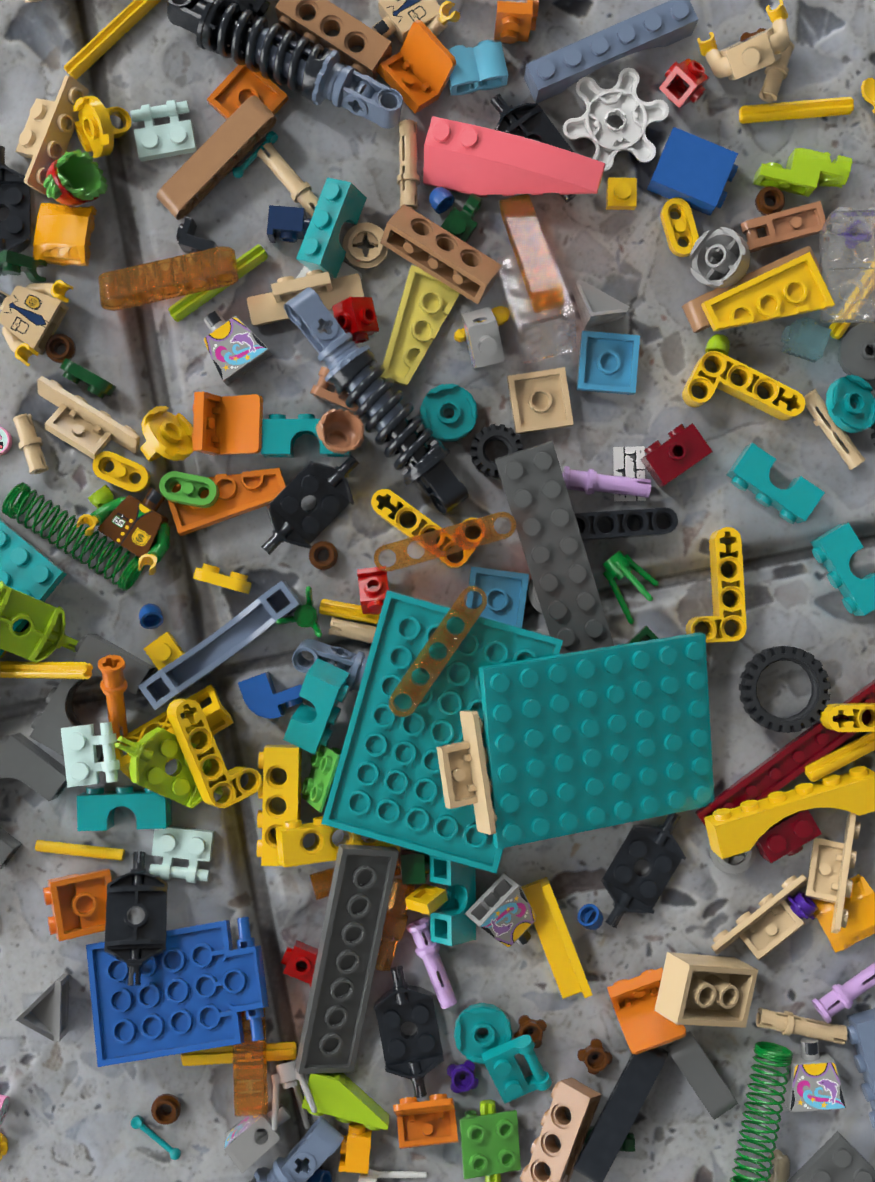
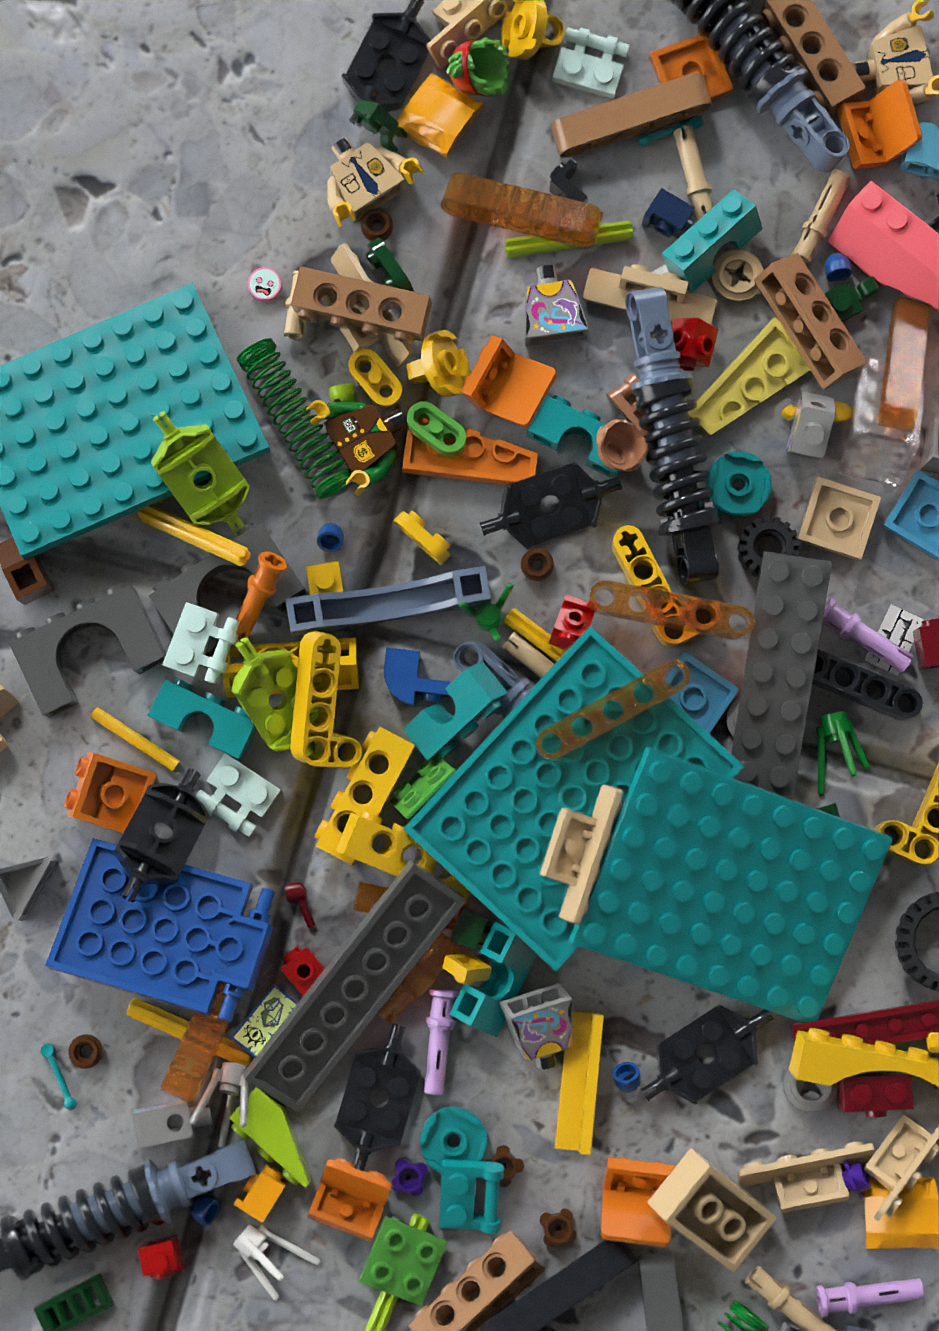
camera: 35 degrees right, 5 degrees down
none -> tile [230,984,298,1059]
none -> dark red hand [285,882,315,928]
none -> medium nougat brick [290,266,432,344]

